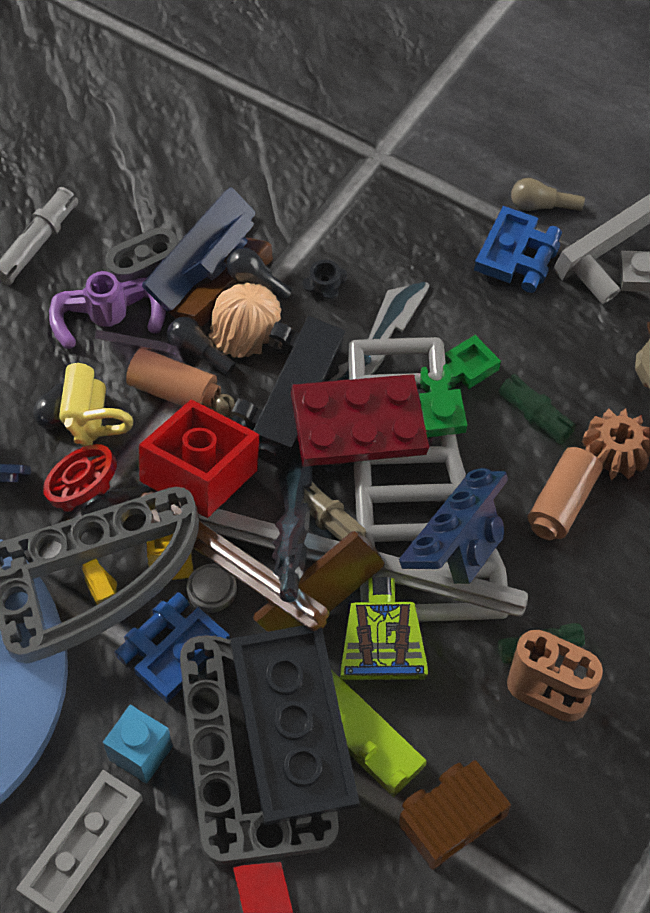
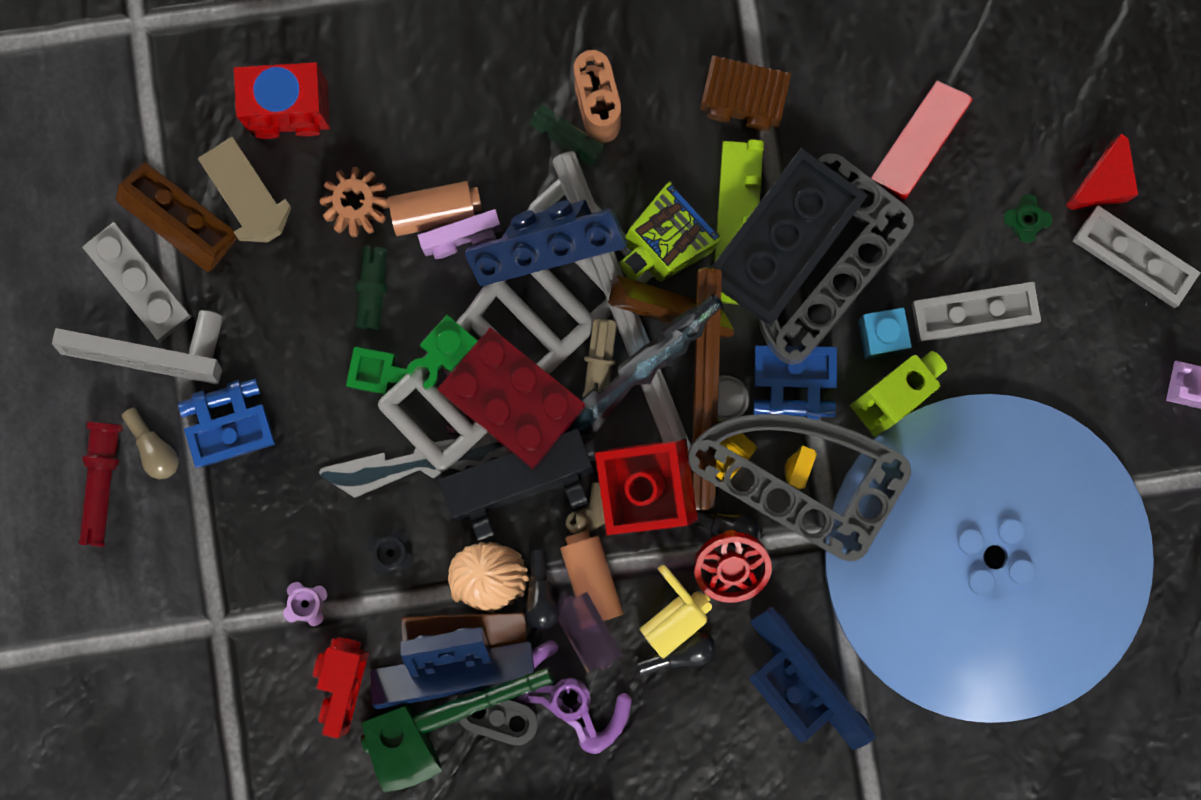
camera: 130 degrees left, 25 degrees up
black piece [227,248,292,300] -> none
none -> dark red pin [78,421,123,547]
none -> lavender plate [283,582,328,626]
none -> red plate [313,637,370,739]
none -> dark green piece [360,667,554,792]
none -> lavender plate [418,209,502,259]
none -> lime torso [849,351,947,437]

